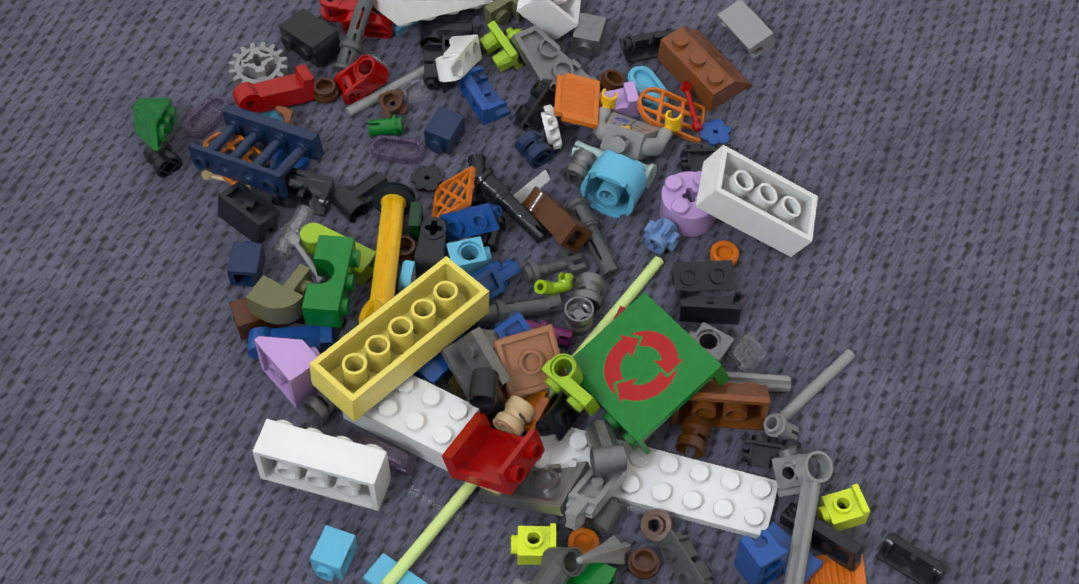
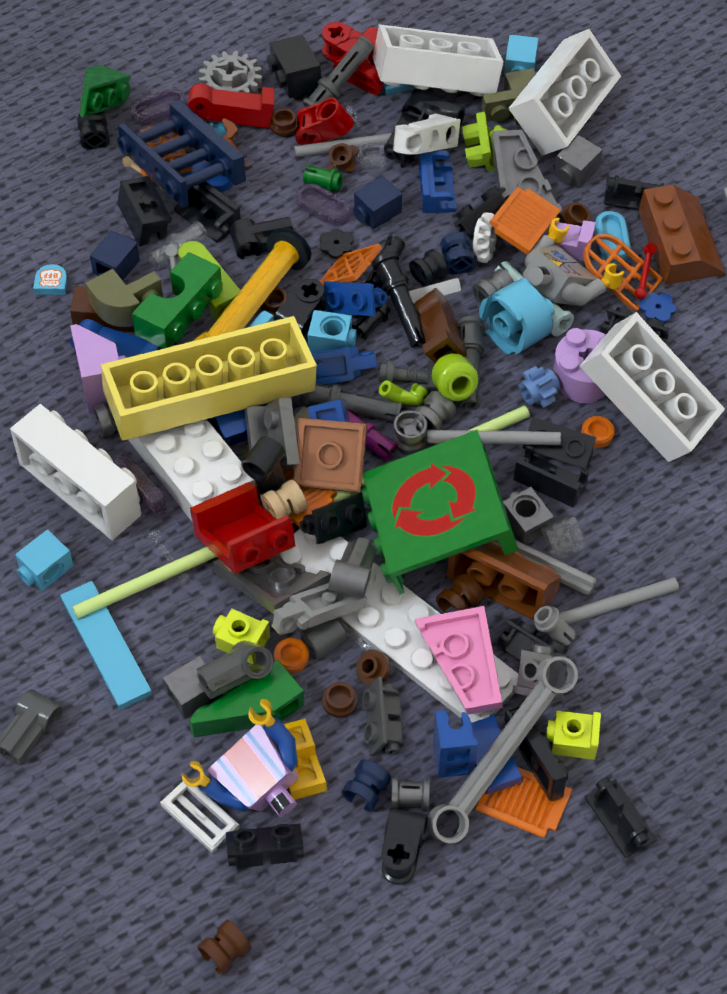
camera: 25 degrees right, 0 degrees up
dark green tile [408,202,424,240] -> none
lime plate [541,353,600,416] -> none
light grey piece [576,535,631,565] -> none
none -> medium azure tile [33,264,68,295]
none -> black wheel [409,249,448,287]
none -> bright pink wing [414,606,503,715]
none -> light grey bar [427,430,562,445]
none -> lime head [431,353,479,402]

